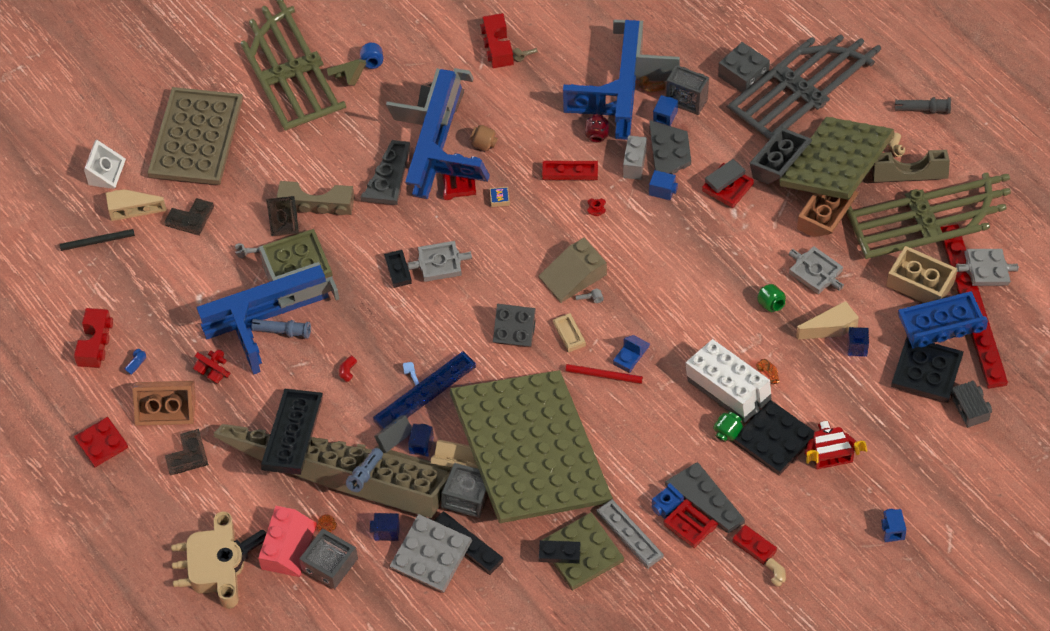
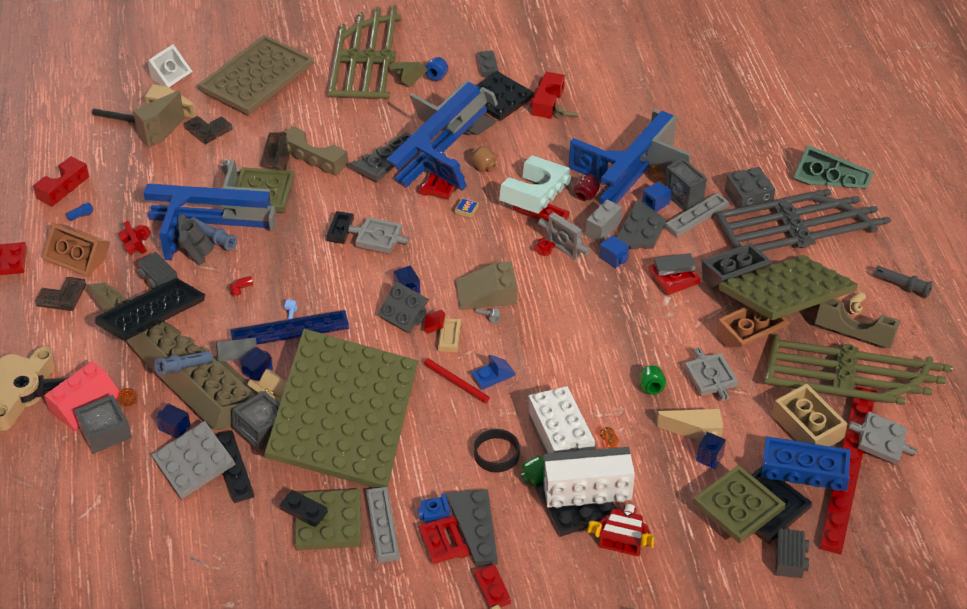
camera: 25 degrees right, 10 degrees down
none -> dark tan slope [133,90,185,148]
none -> dark grey brick [137,252,178,290]
none -> dark grey plate [177,214,214,265]
none -> clear blue brick [393,265,421,293]
none -> red tile [424,309,445,334]
none -> black tyre [474,429,520,473]
none -> black plate [476,71,534,121]
none -> dark grey plate [477,50,499,77]
none -> light aqua arch [499,155,571,214]
none -> light grey plate [538,212,590,260]
none -> white piece [543,447,635,507]
none -> light grey tile [664,193,730,238]
none -> olive plate [693,465,786,544]
none -> sand green wedge [793,145,874,188]

